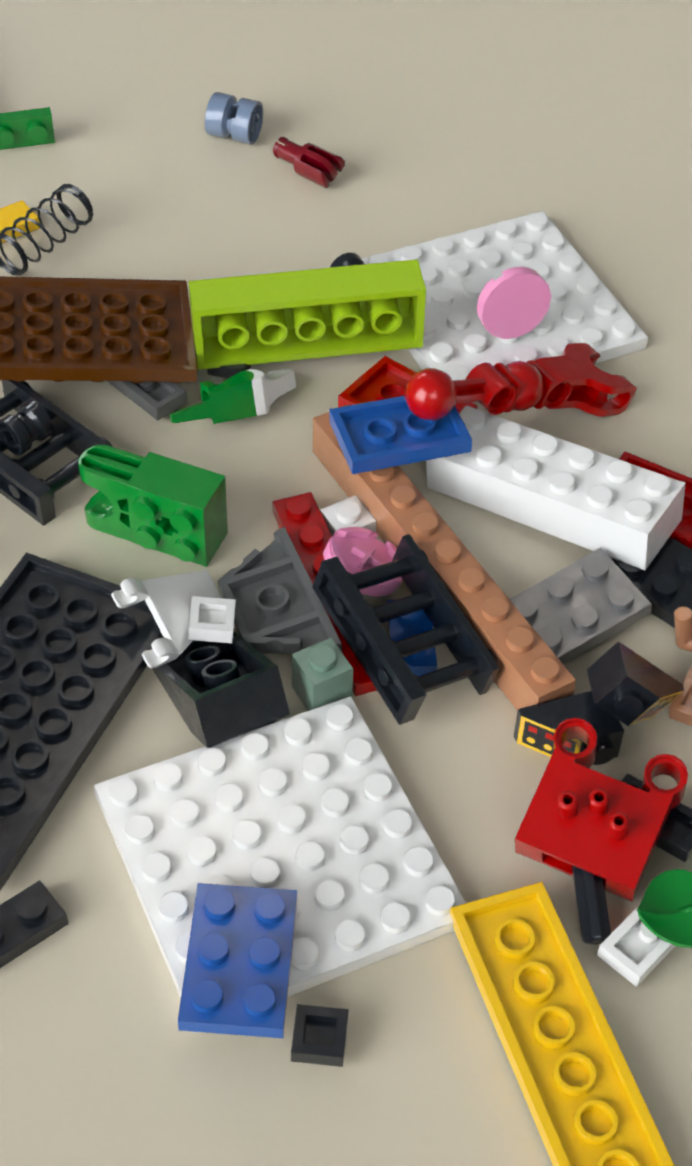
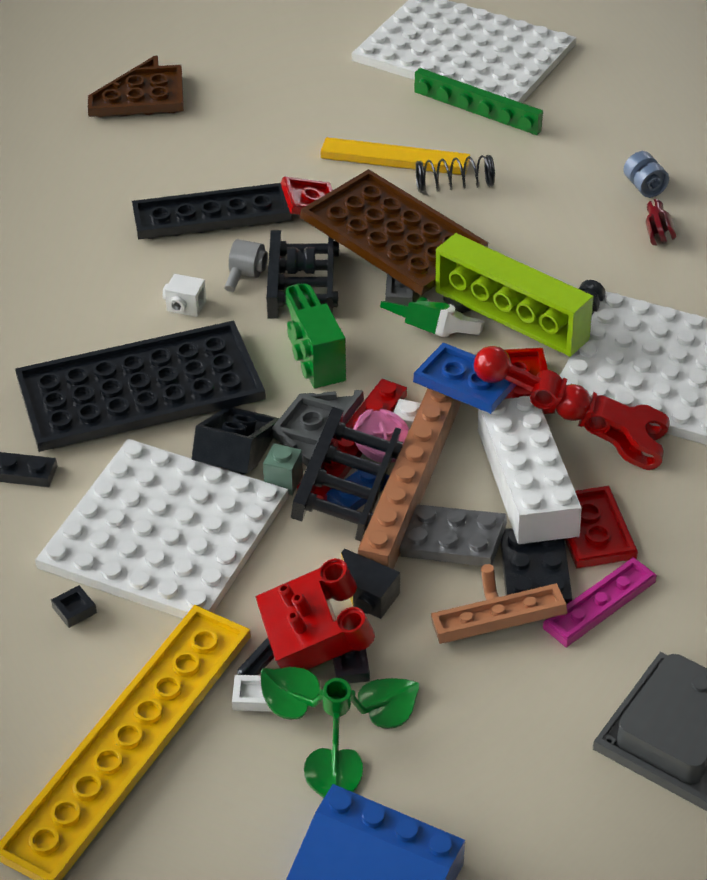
camera: 50 degrees right, 5 degrees down
white flag [111,570,222,669] -> none
blue plate [178,883,297,1038] -> none
white plate [188,596,236,643] -> none
bright pink tile [477,266,551,339] -> none
black slope [587,641,684,726] -> none

